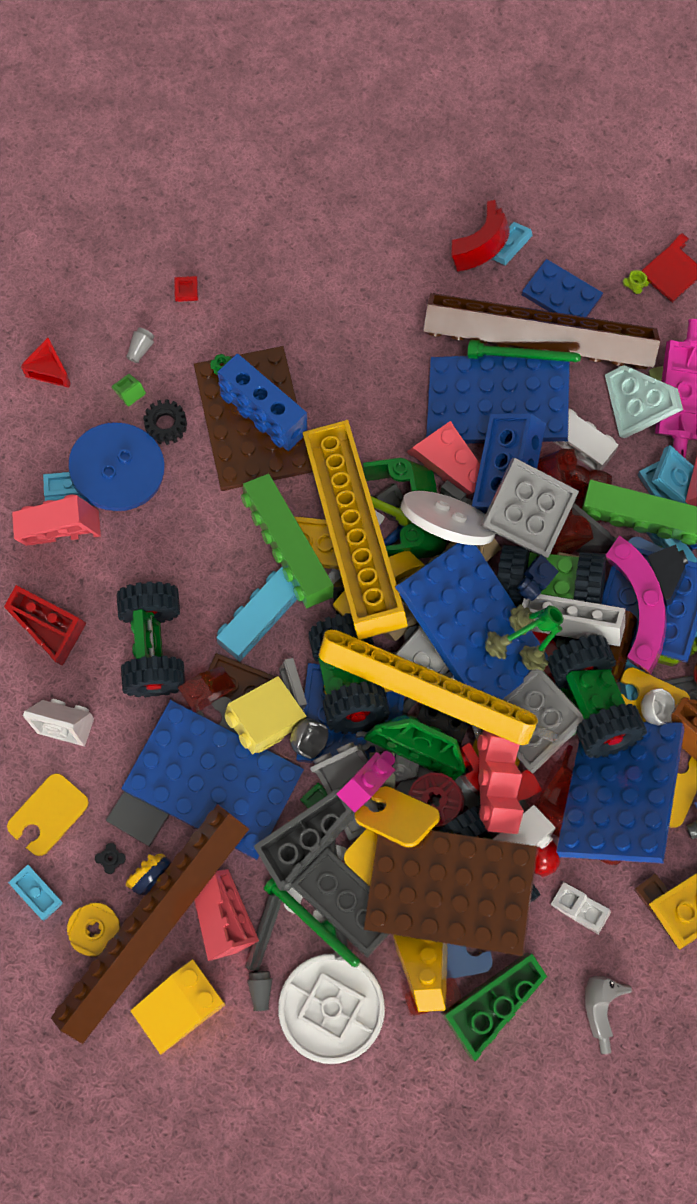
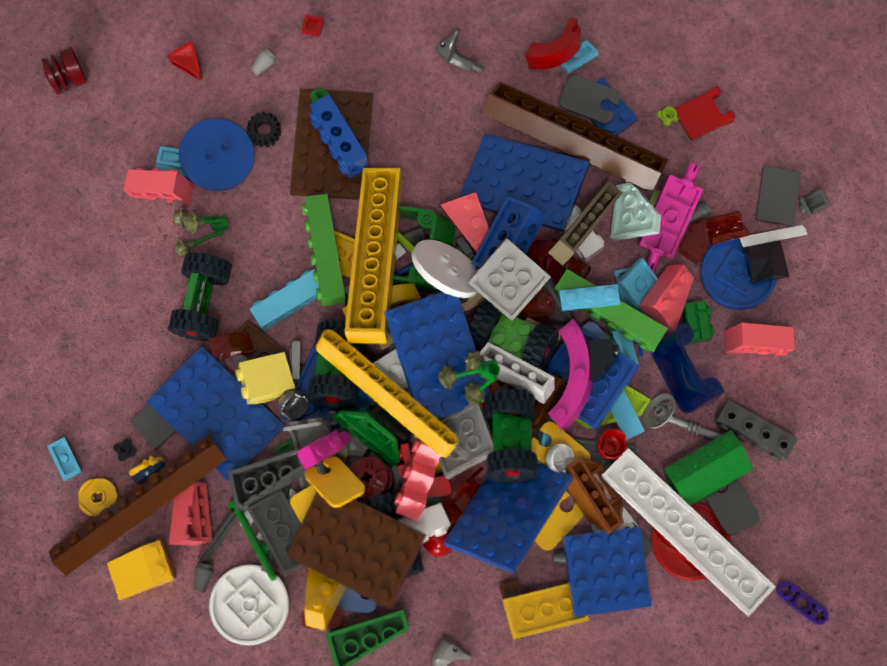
camera: 20 degrees right, 5 degrees up
red wedge [4,585,86,666] -> none
yellow piece [7,774,89,856] -> none
white slope [23,699,94,747] -> none
bright green slope [111,374,146,407] -> none
green piece [468,340,581,362] -> none
dark blue plate [517,554,559,601] -> none
white slope [551,882,611,935] -> none
none -> olive plant [173,206,228,257]
none -> dark grey animal [435,28,484,74]
none -> dark tan brick [548,181,623,265]
none -> dark grey piece [559,75,620,124]
none -> medium azure plate [559,284,620,311]

